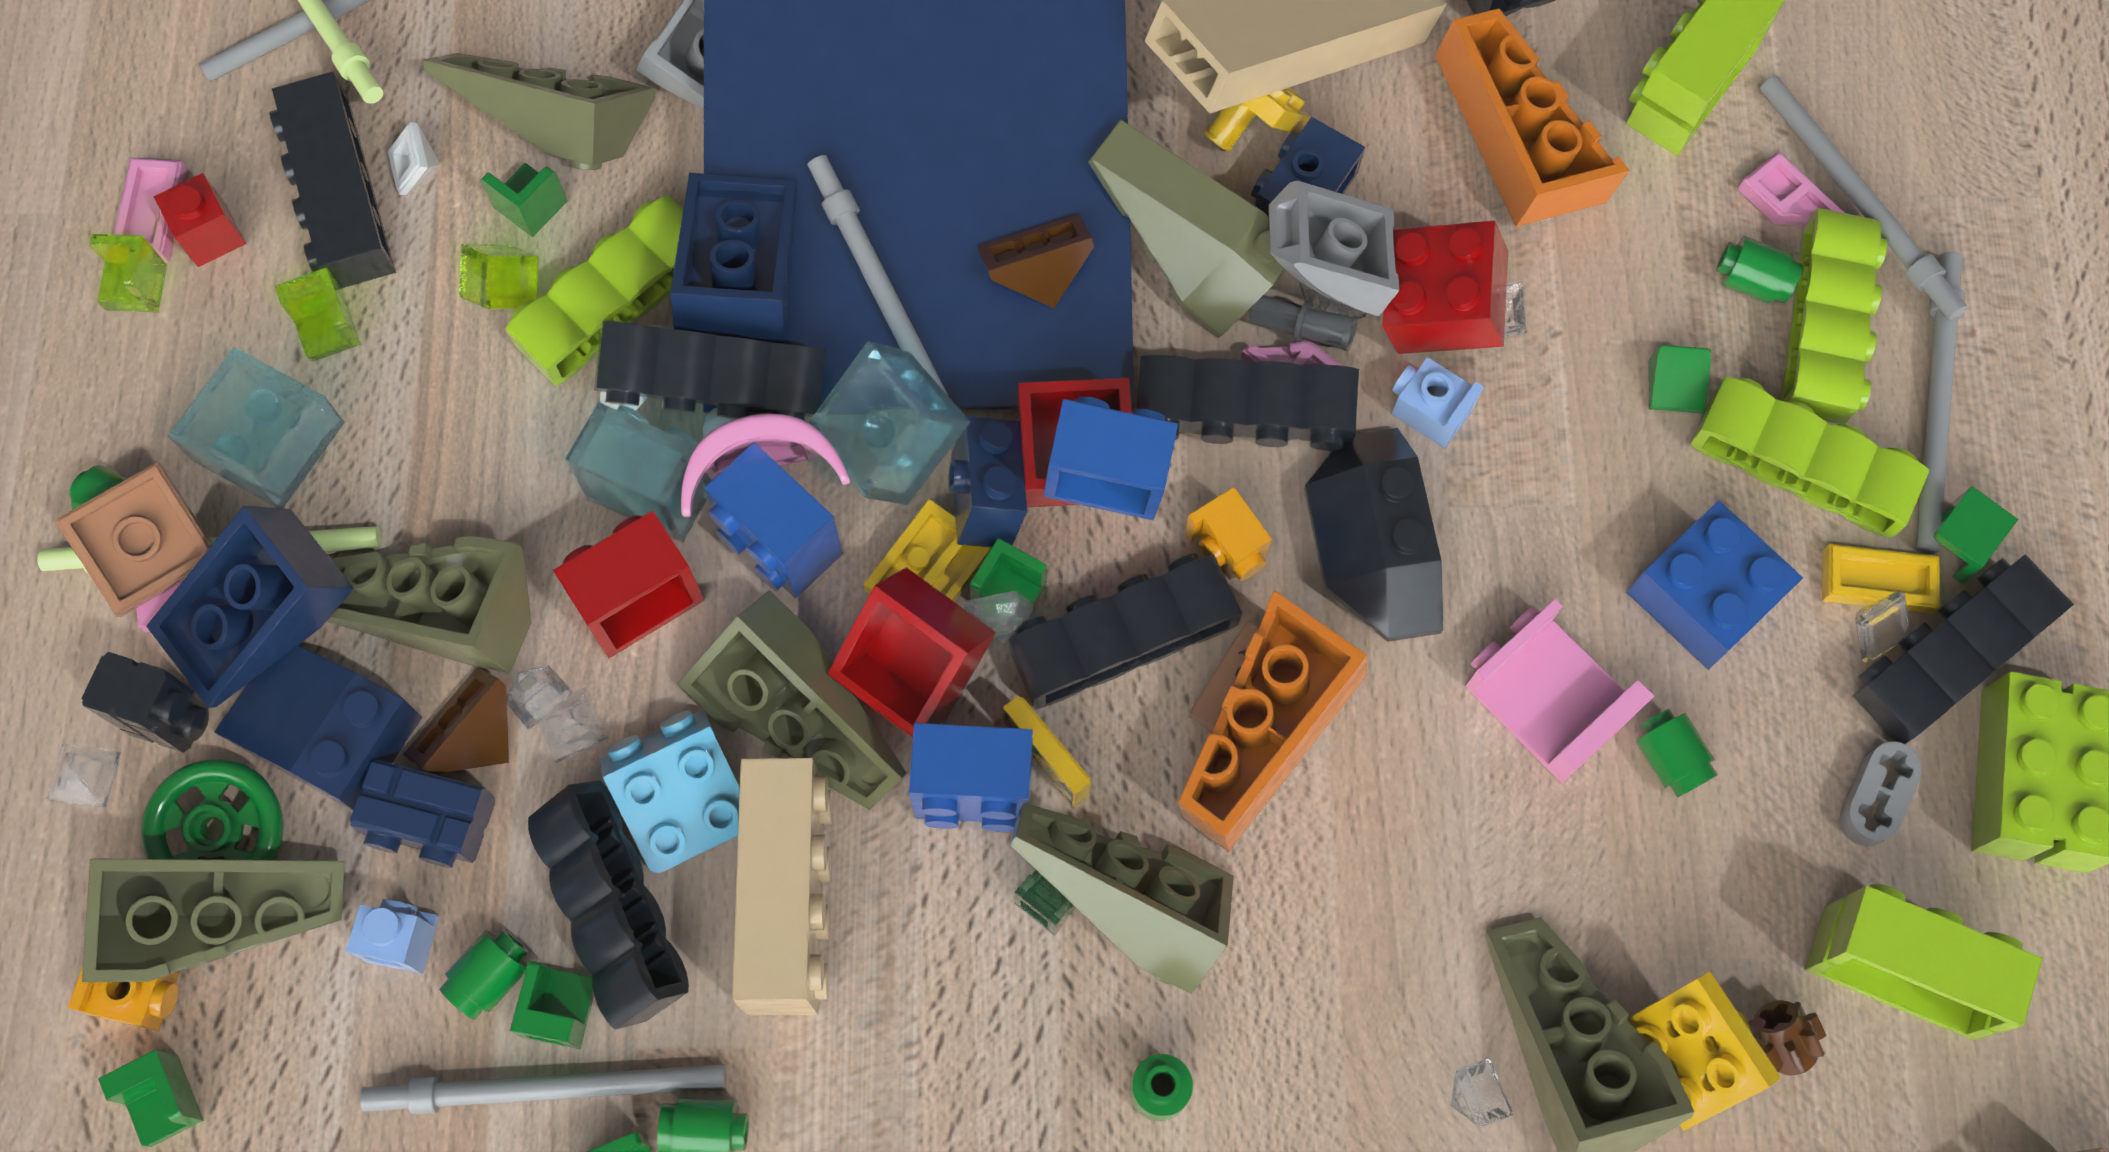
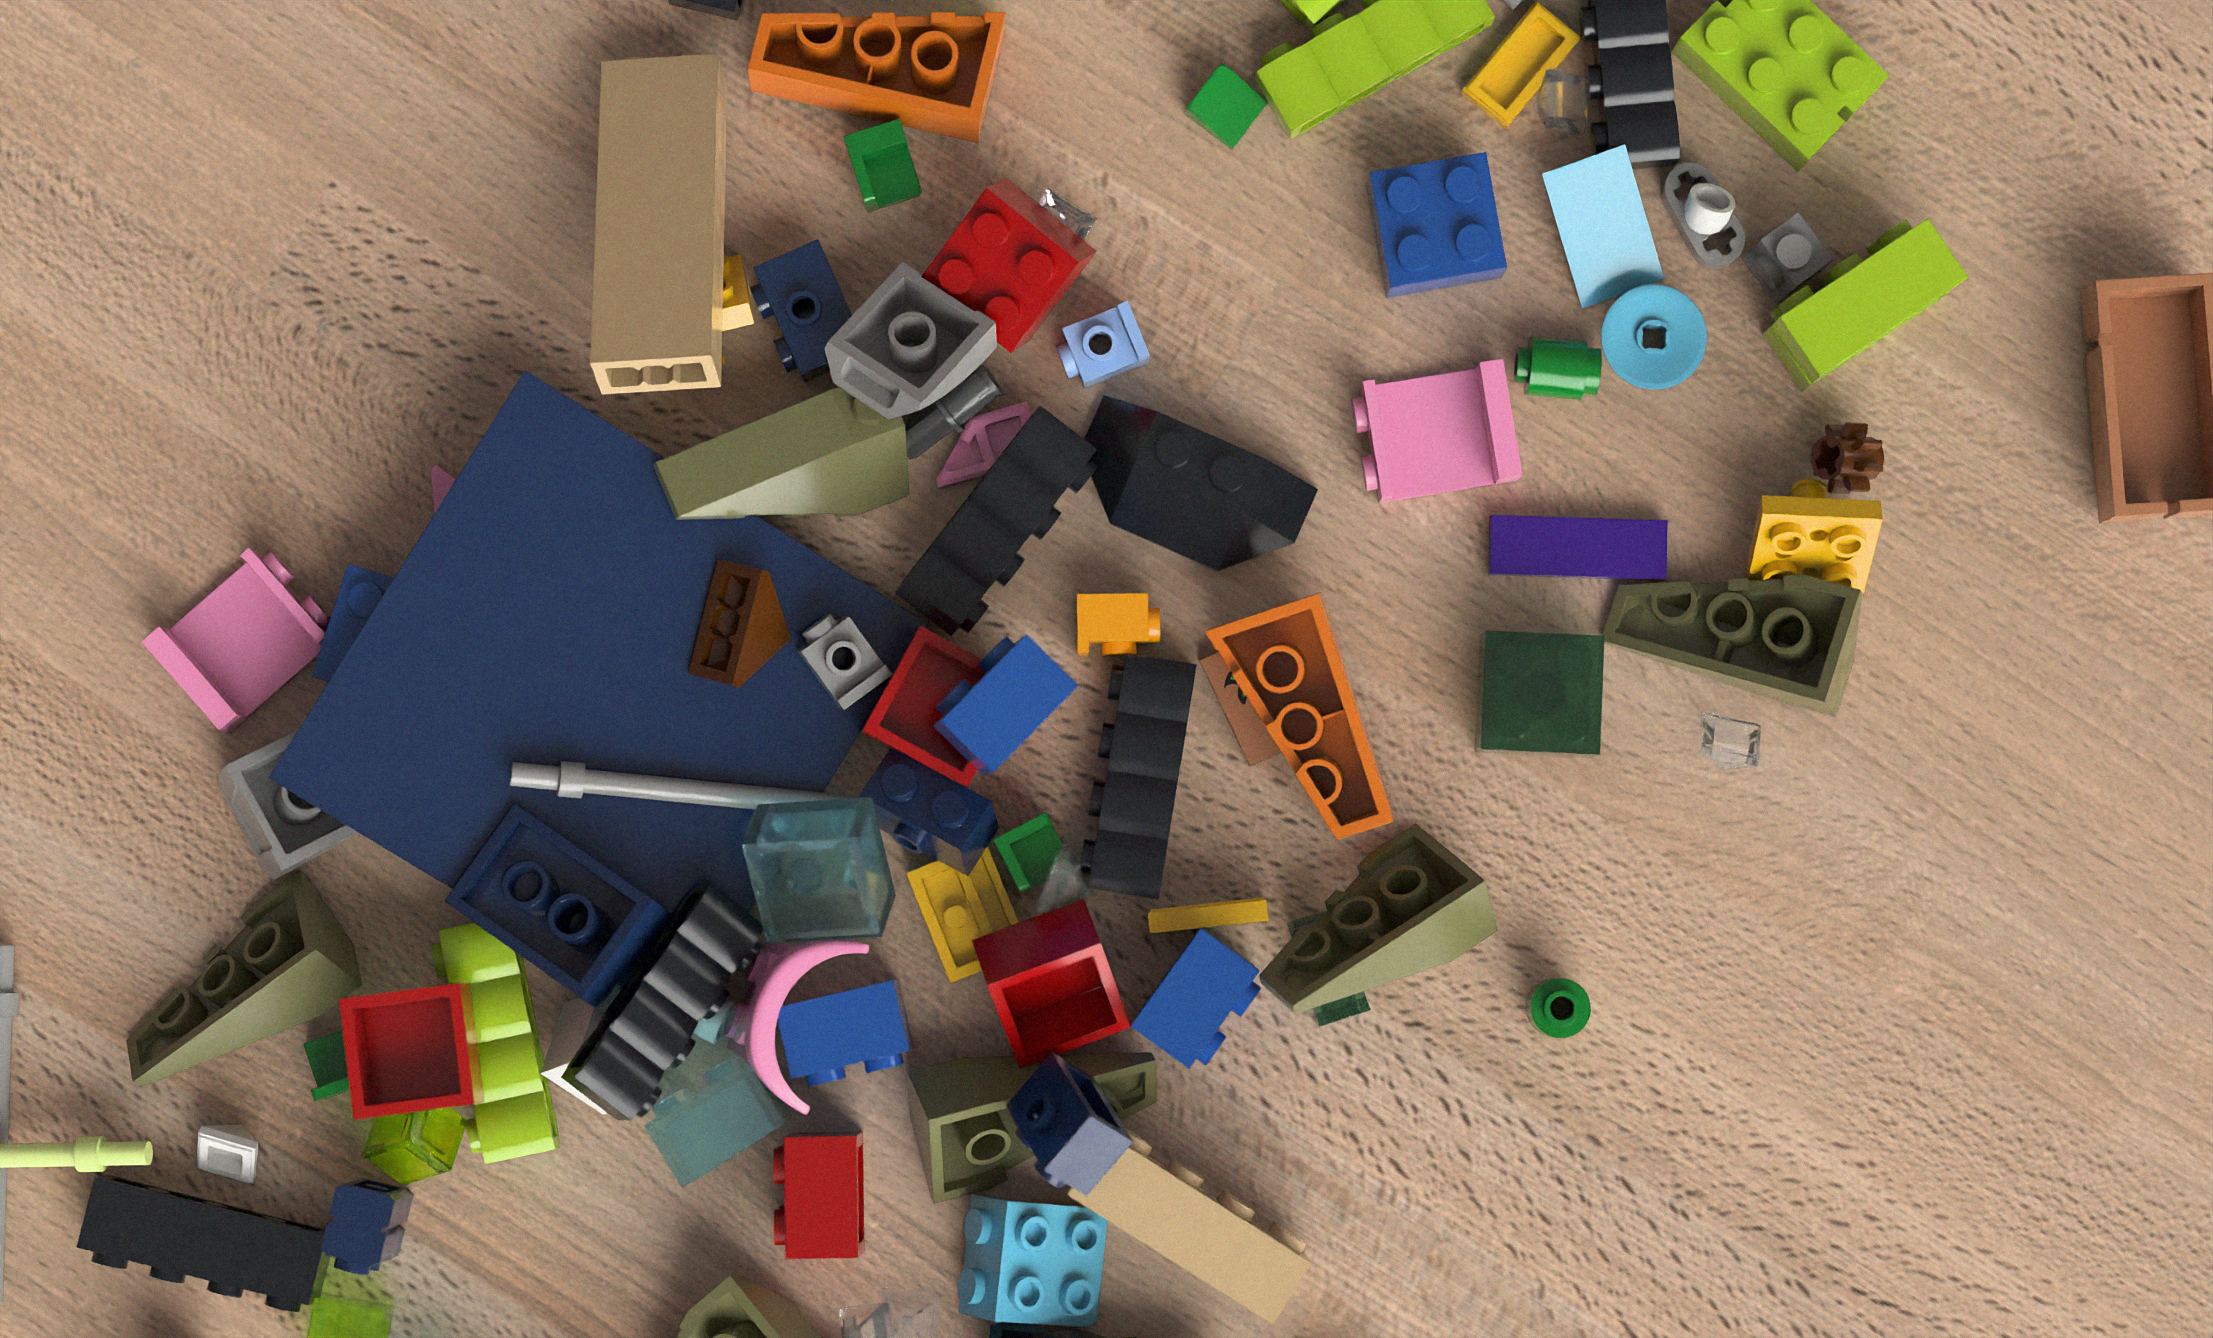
camera: 55 degrees left, 15 degrees up
none -> dark blue brick [321,1178,414,1275]
none -> red piece [339,983,485,1120]
none -> light grey brick [797,613,892,710]
none -> green panel [843,119,922,213]
none -> dark blue brick [1006,1052,1133,1196]
none -> clear green brick [1475,630,1605,758]
none -> dark purple tile [1488,515,1668,581]
none -> sticker [1542,144,1664,309]
none -> medium azure piece [1601,285,1707,390]
none -> white hinge [1684,183,1735,235]
none -> light grey brick [1741,212,1834,304]

